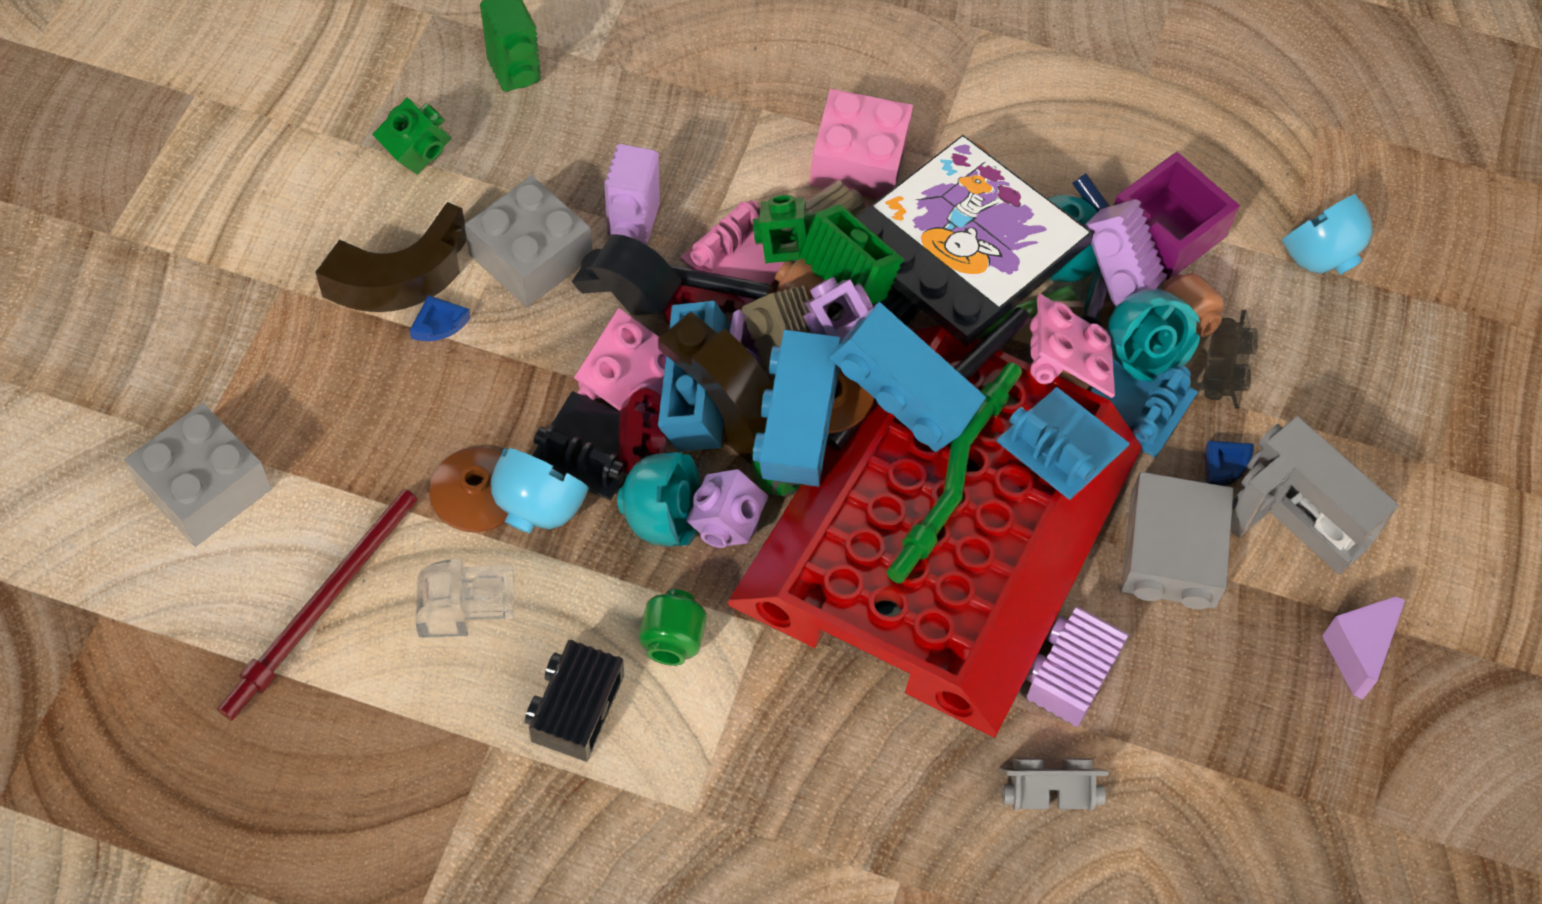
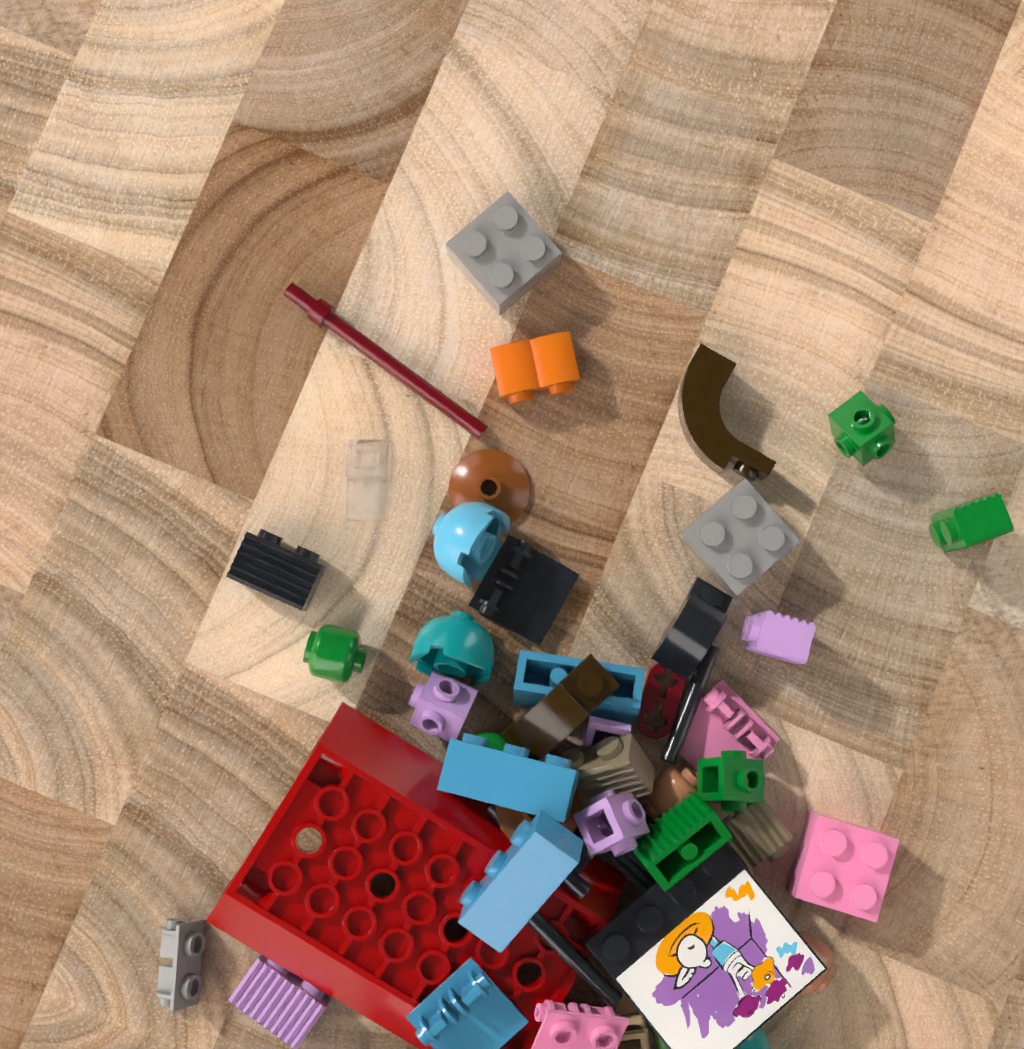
camera: 100 degrees right, 25 degrees up
blue tile [409,295,471,341] -> none
bright pink hinge [574,308,666,422] -> none
dark red beam [618,388,666,474] -> none
green bar [887,362,1022,583] -> none
none -> orange brick [490,331,580,405]

